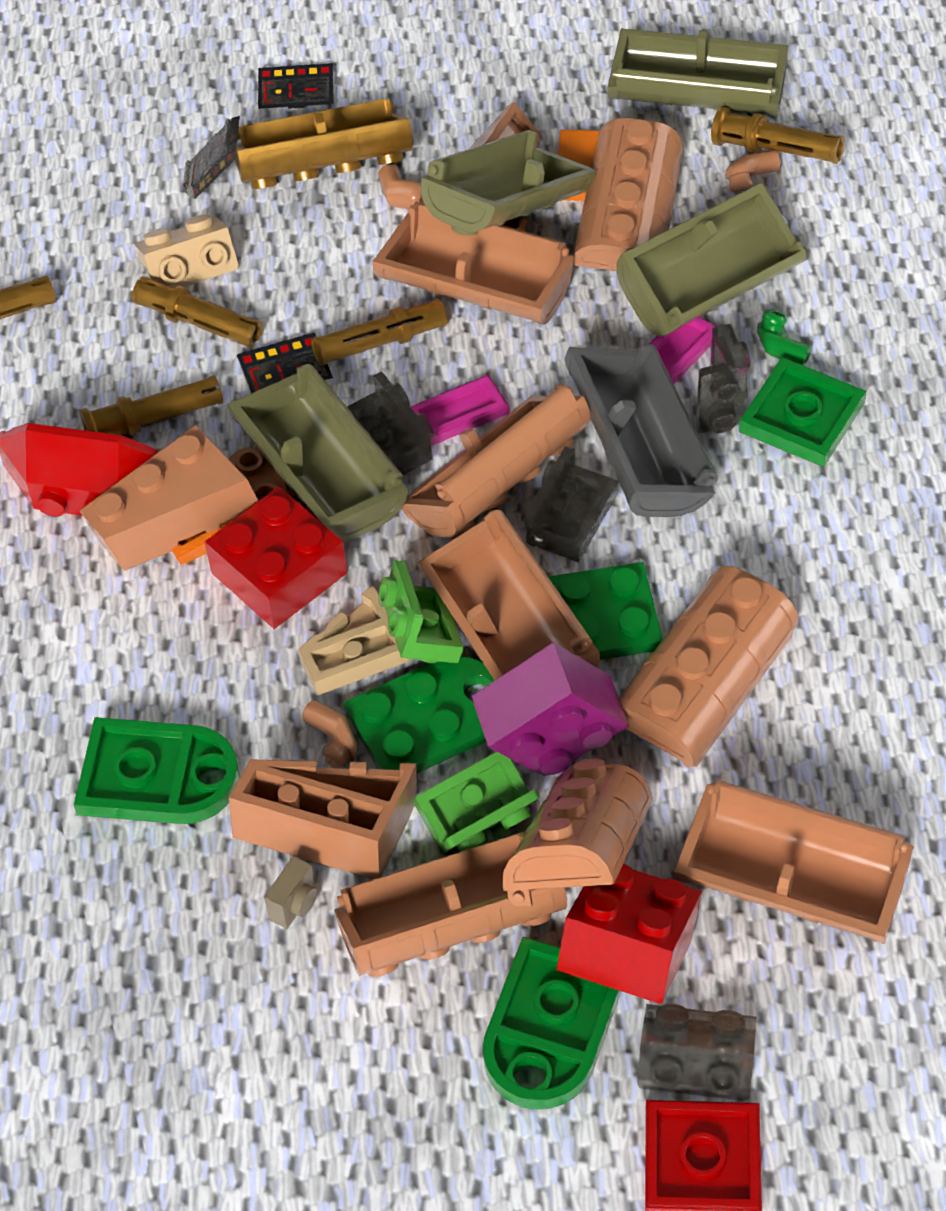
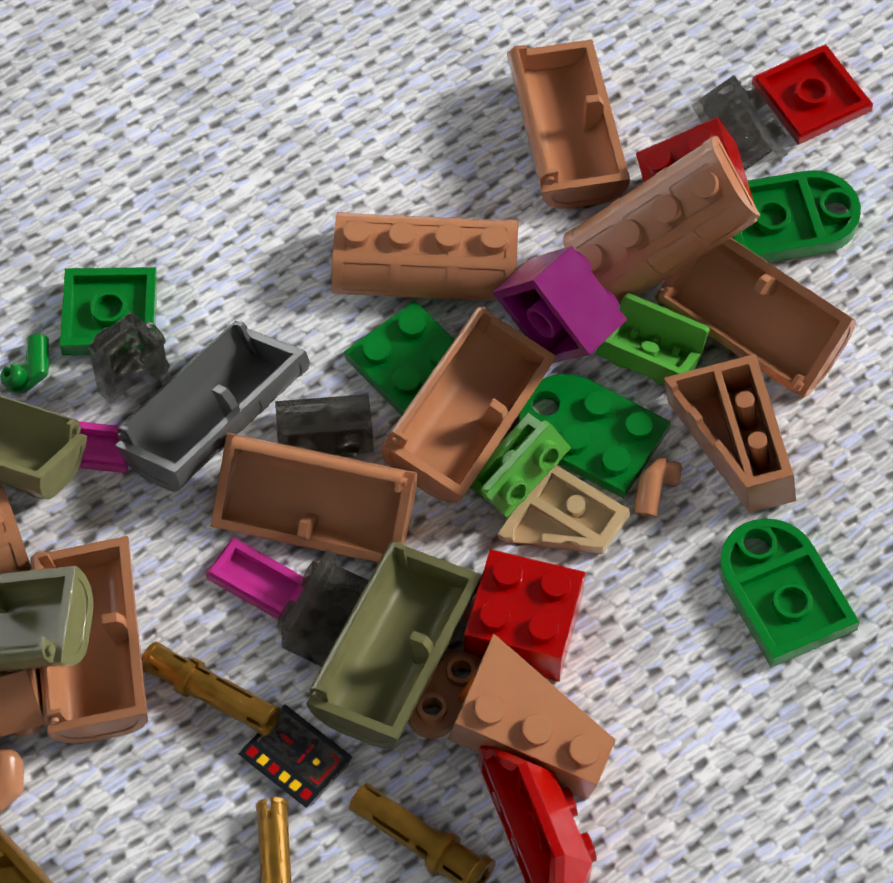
camera: 125 degrees left, 5 degrees up
dark tan plate [264,856,317,929] -> none

